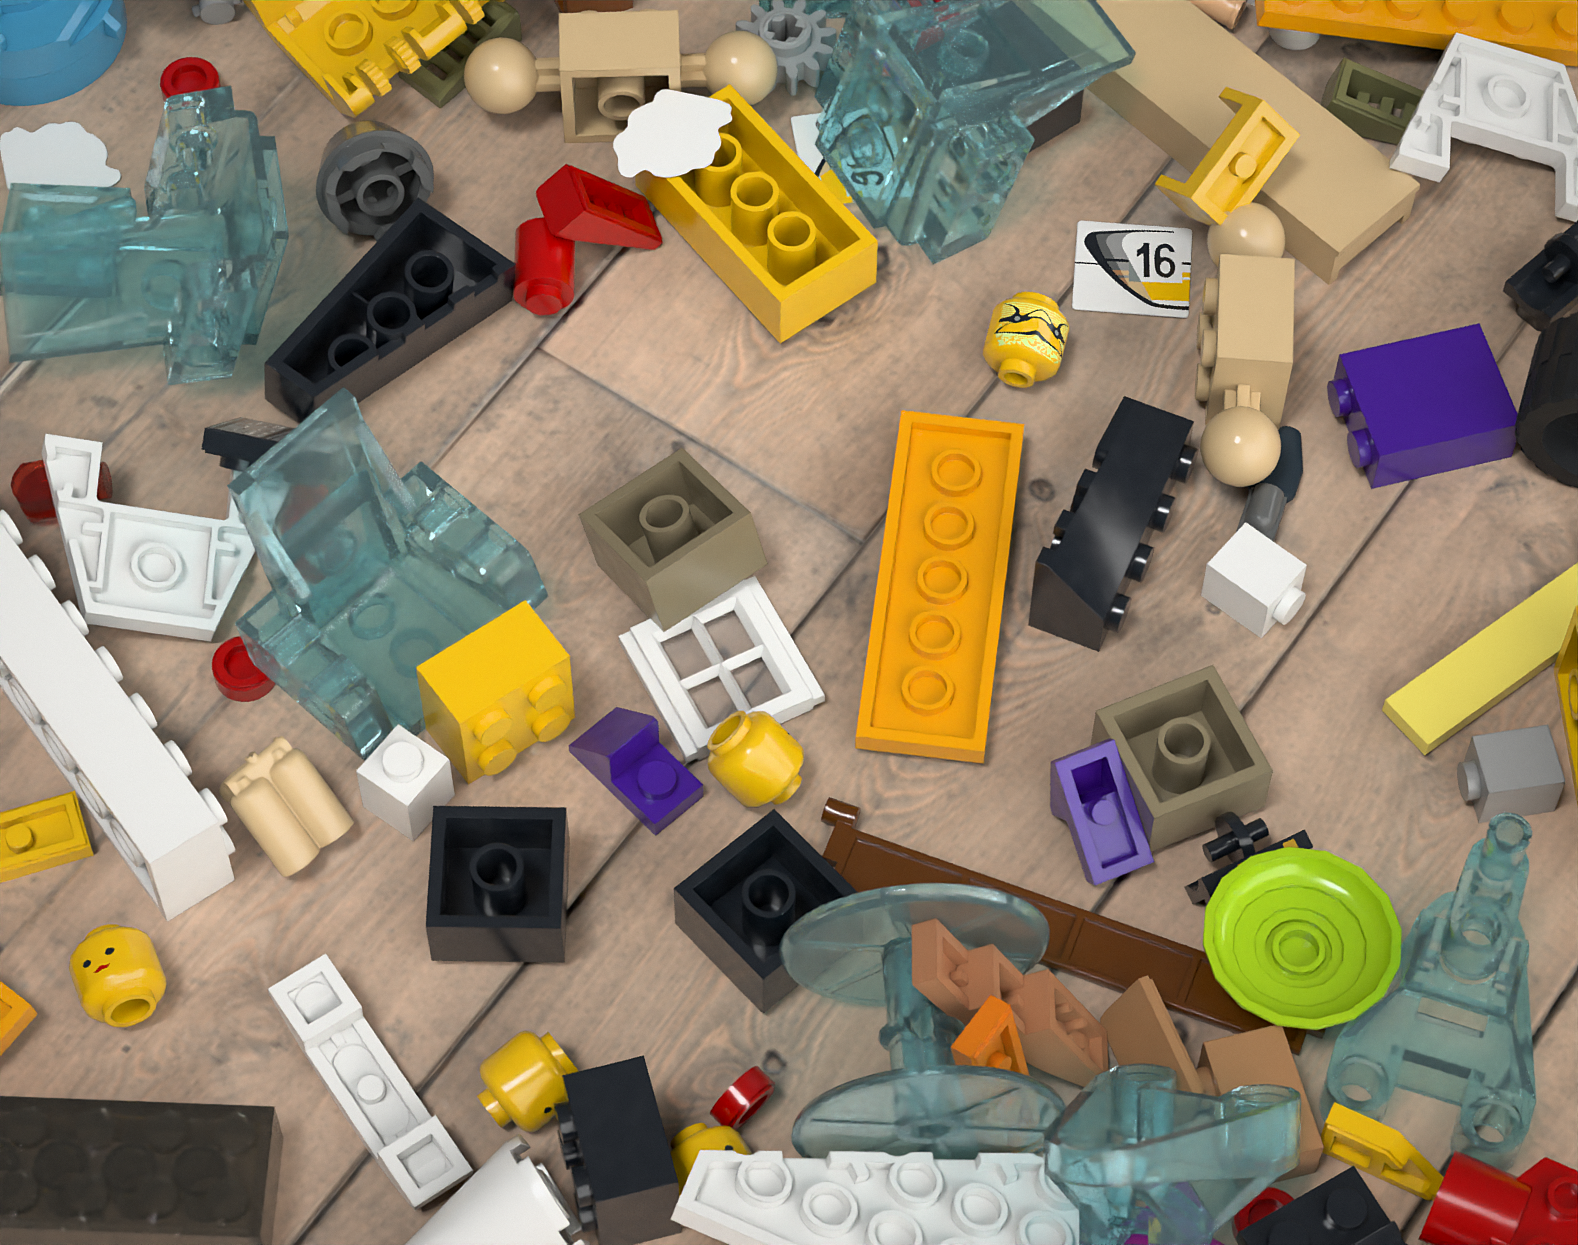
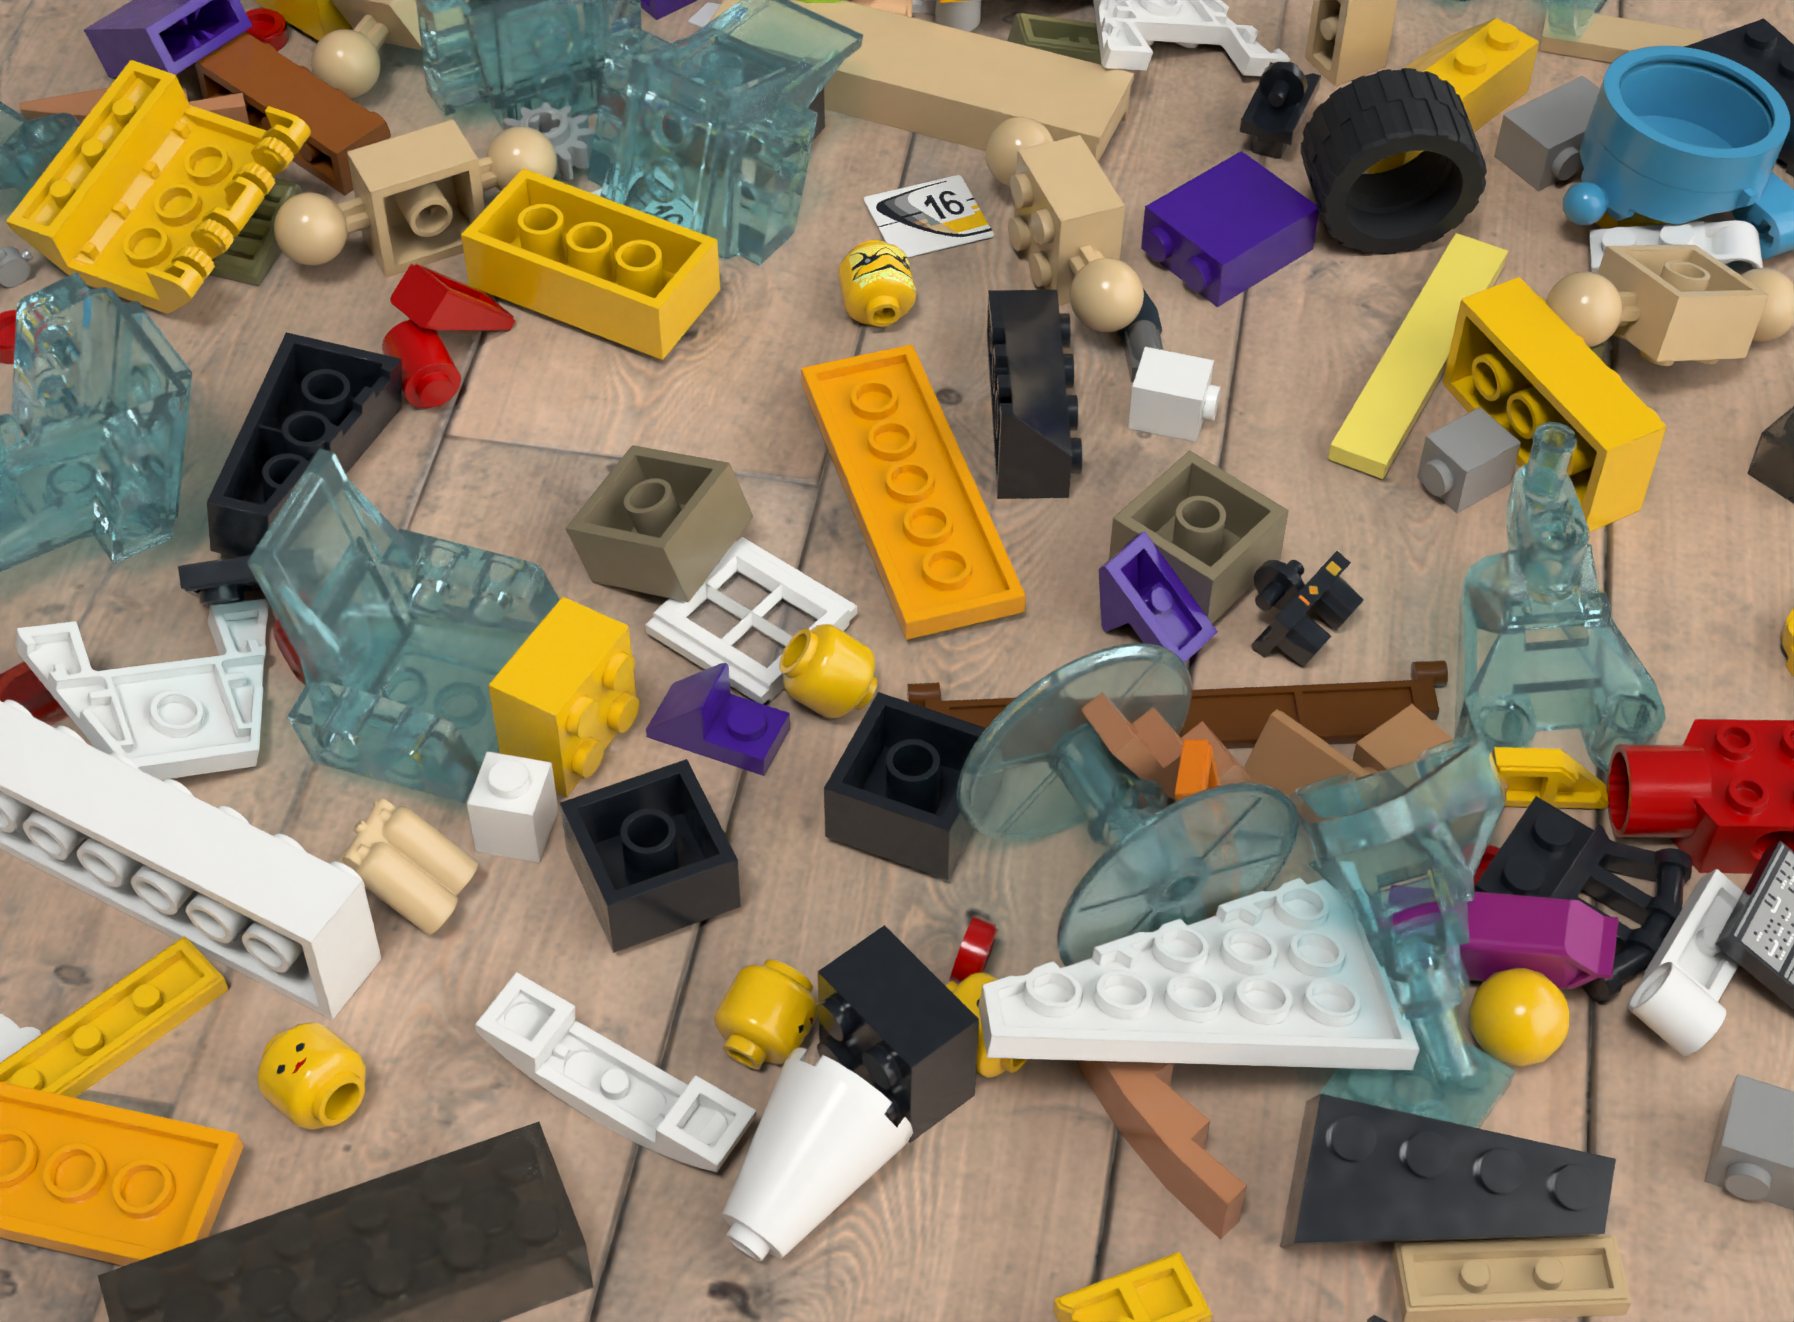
camera: 25 degrees left, 10 degrees down
red tile [212,635,278,702] -> none
dark grey cone [316,121,434,241] -> none
white sticker [613,89,732,178] -> none
yellow panel [1154,87,1300,226] -> none
lime hat [1203,847,1402,1030] -> none

